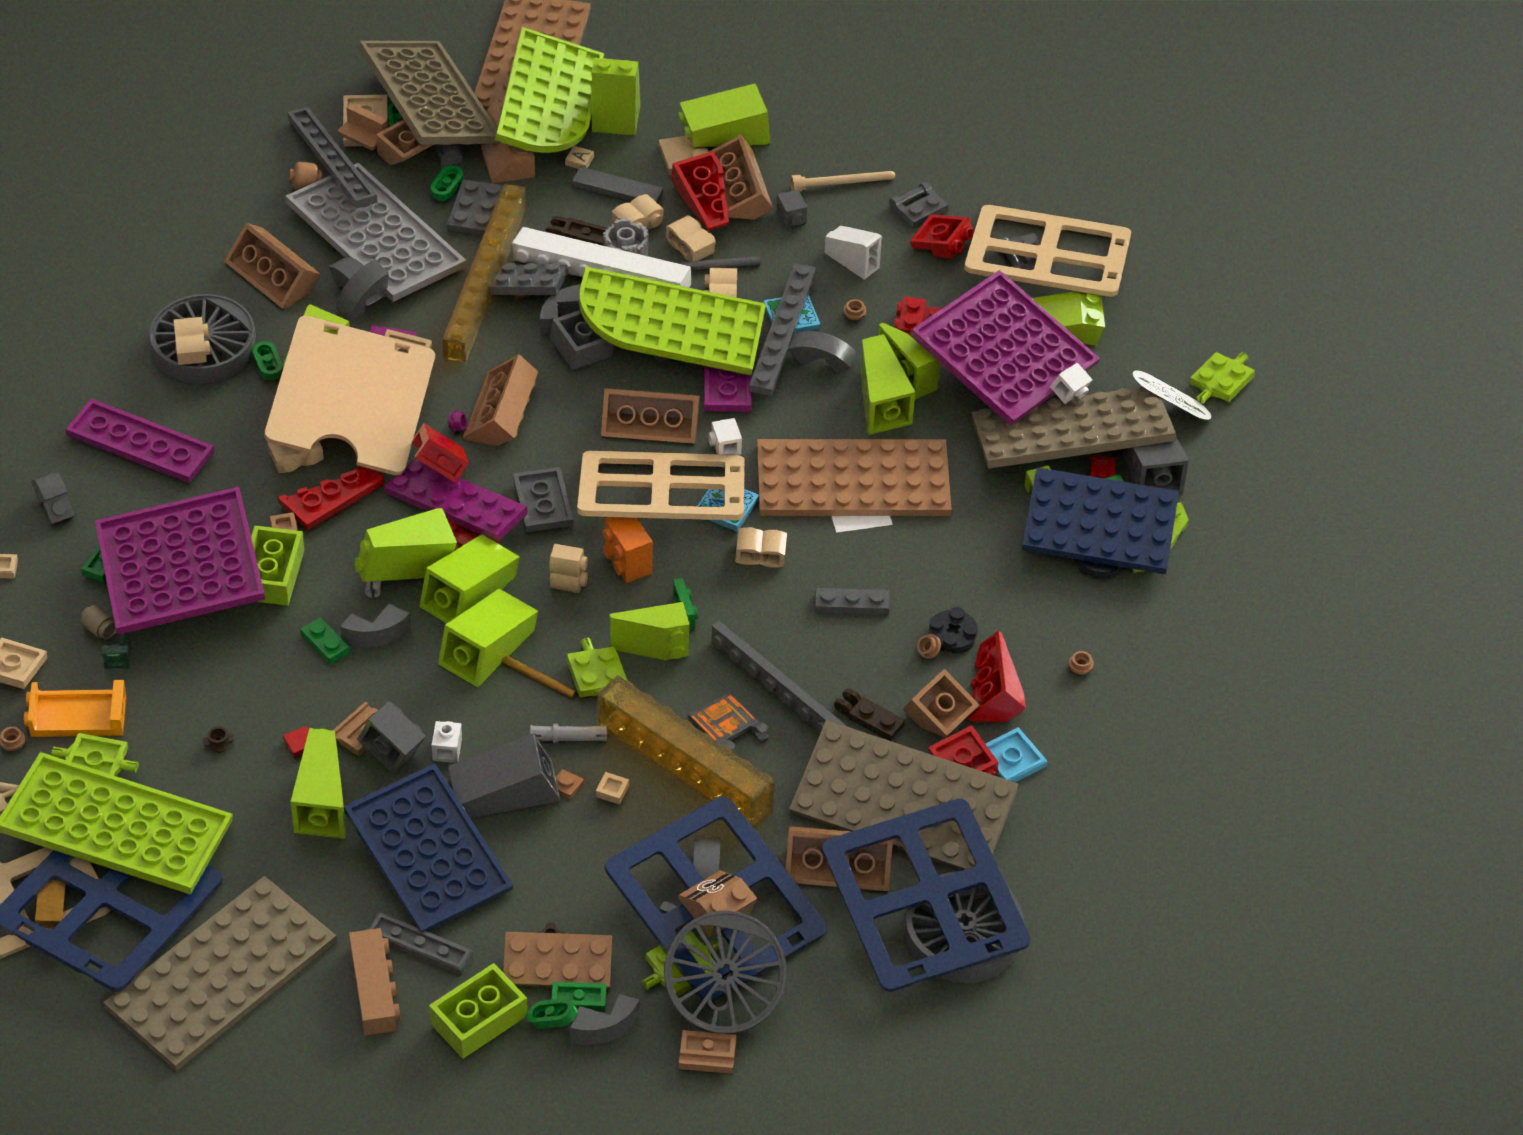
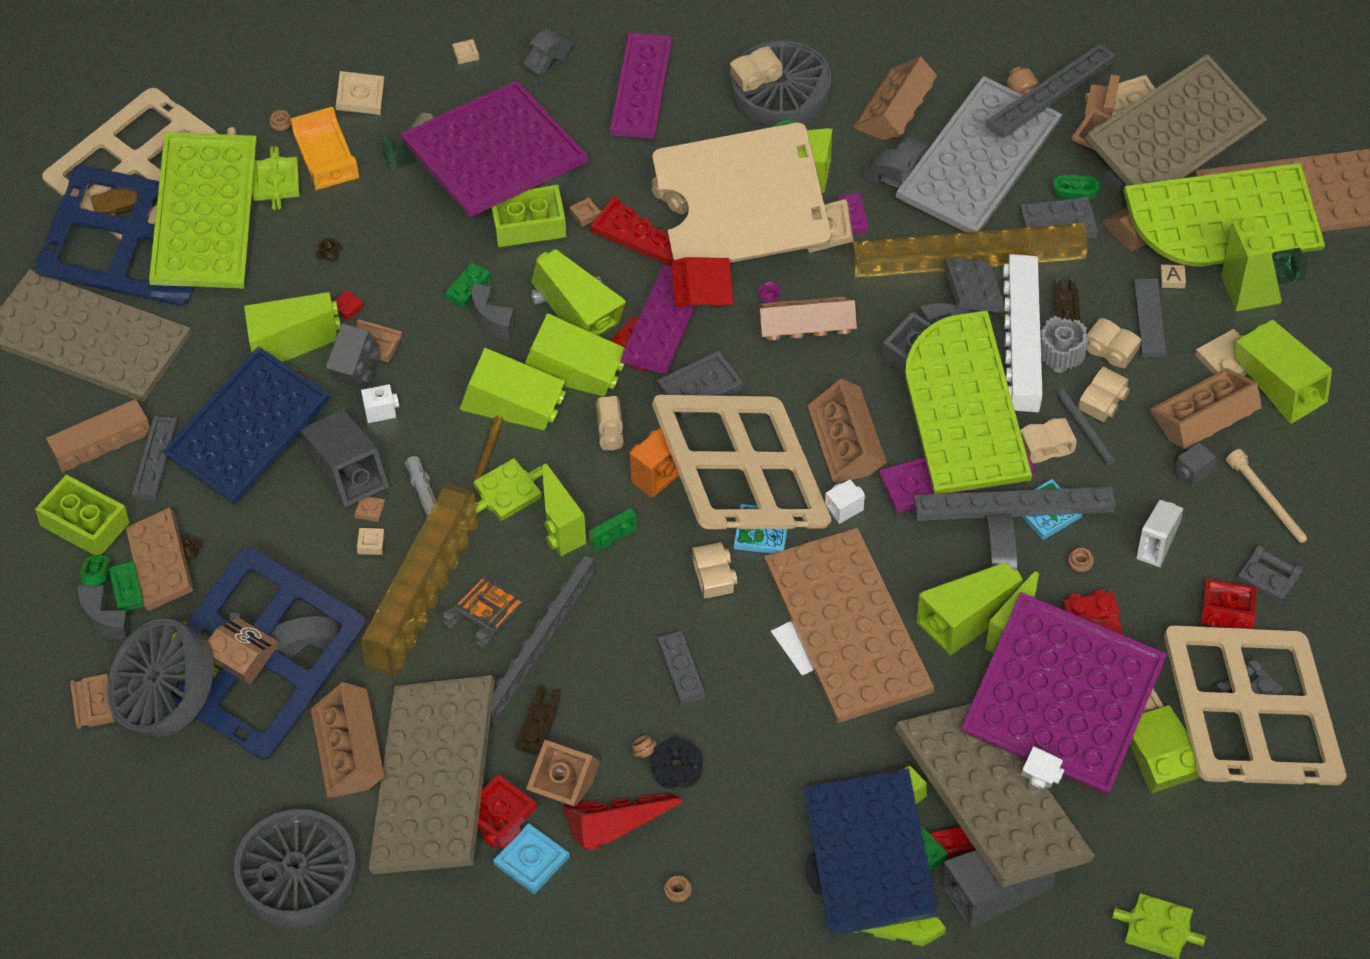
camera: 75 degrees right, 5 degrees up
red wedge [671,151,729,231] -> none
dark blue window [822,799,1030,992] -> none
white sticker [1133,371,1211,420] -> none

